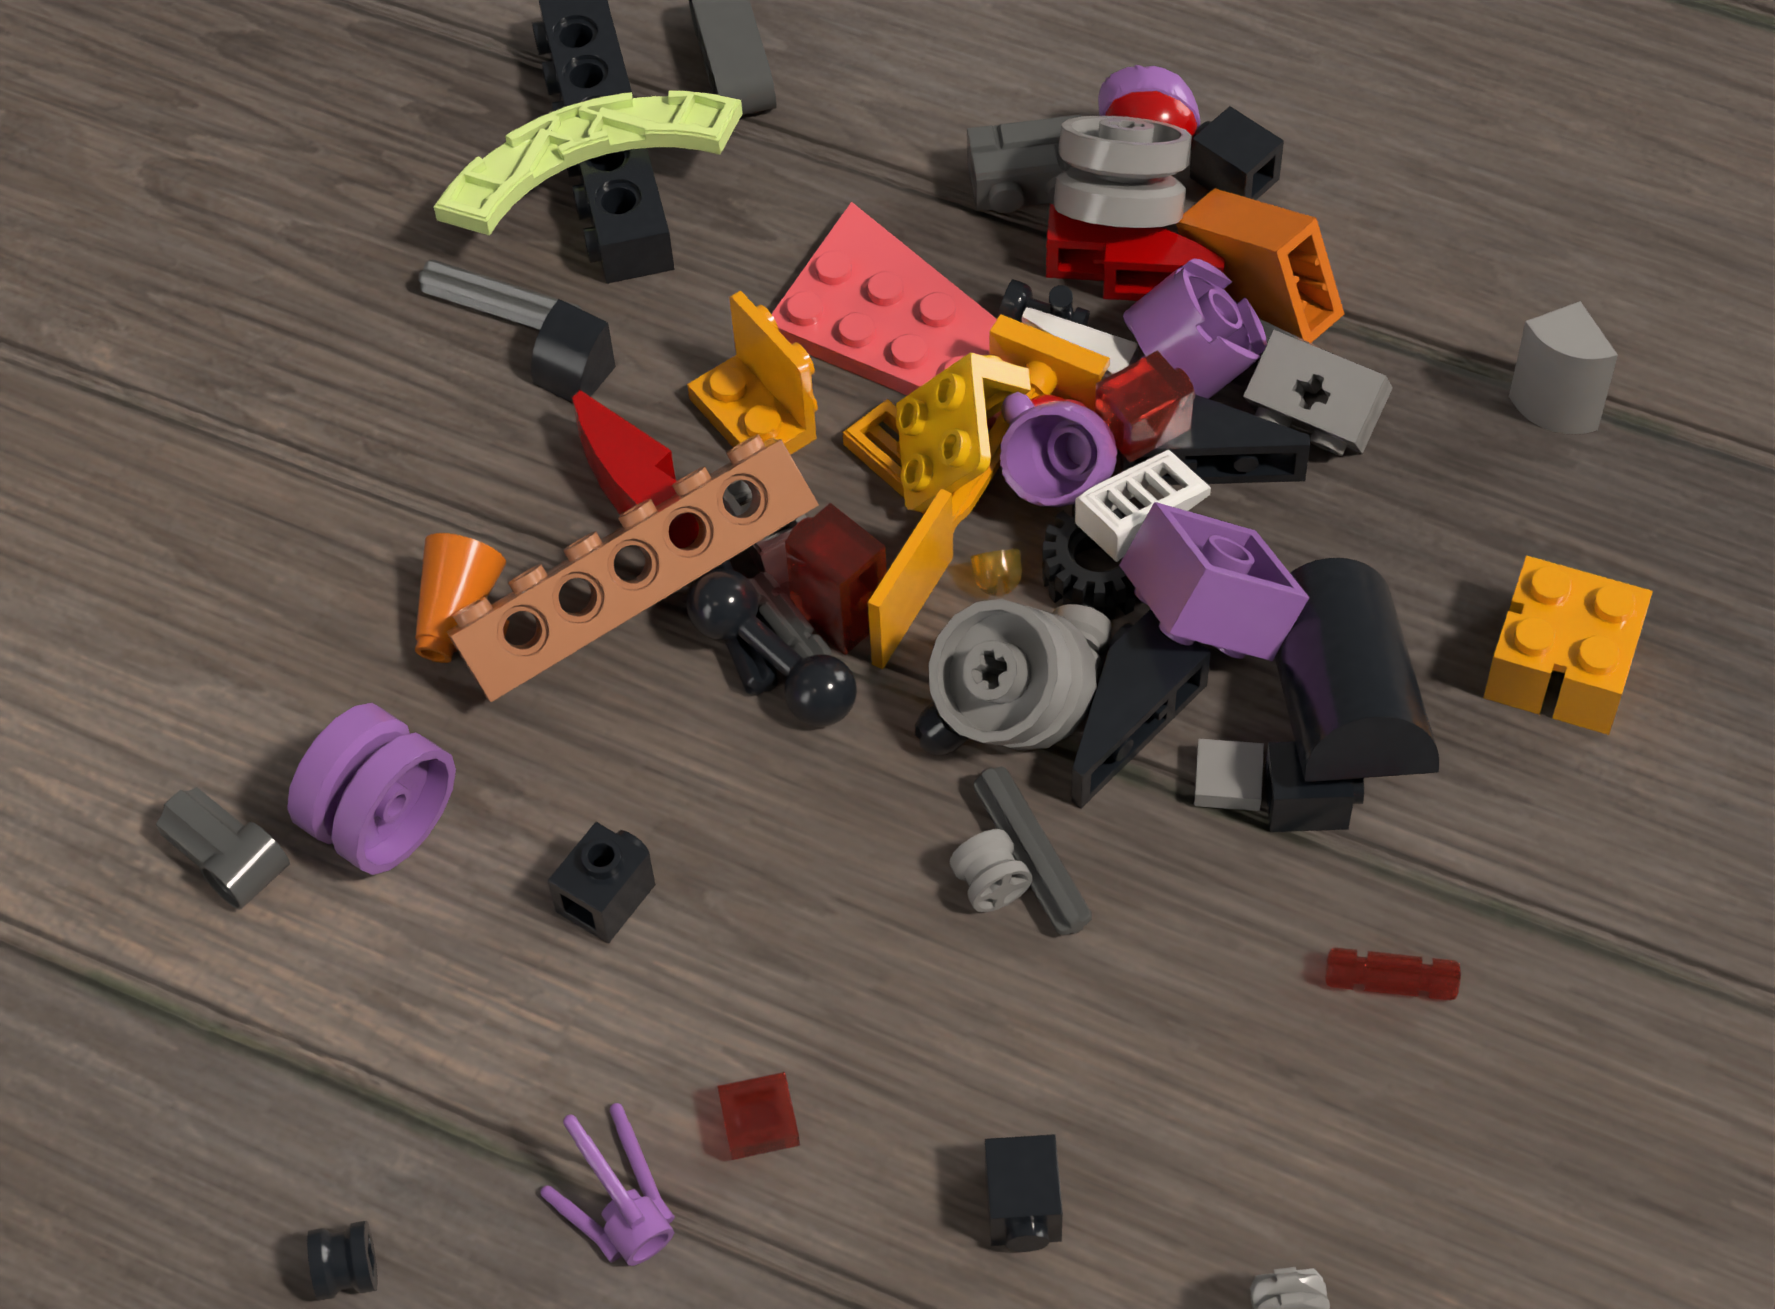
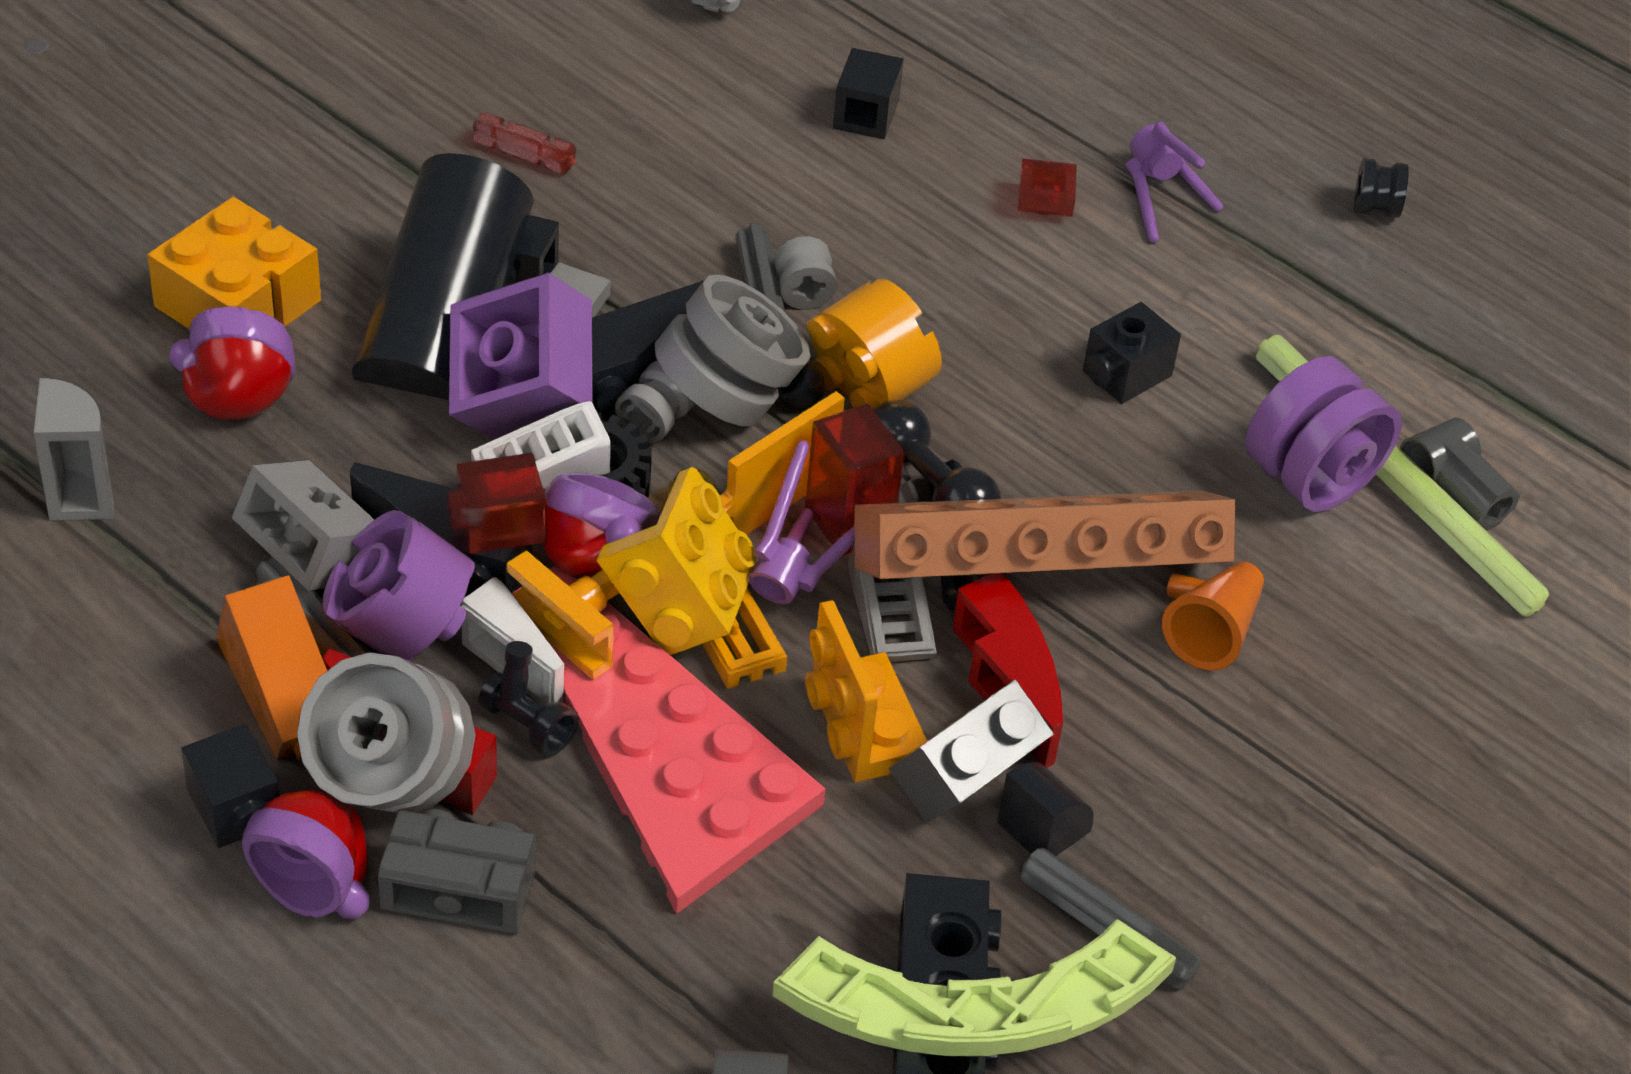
camera: 170 degrees left, 10 degrees down
none -> red piece [169,306,296,420]
none -> medium lavender plant [748,441,855,605]
none -> light orange brick [807,279,942,421]
none -> brick [888,679,1054,823]
none -> yellowish green axle [1256,334,1549,617]

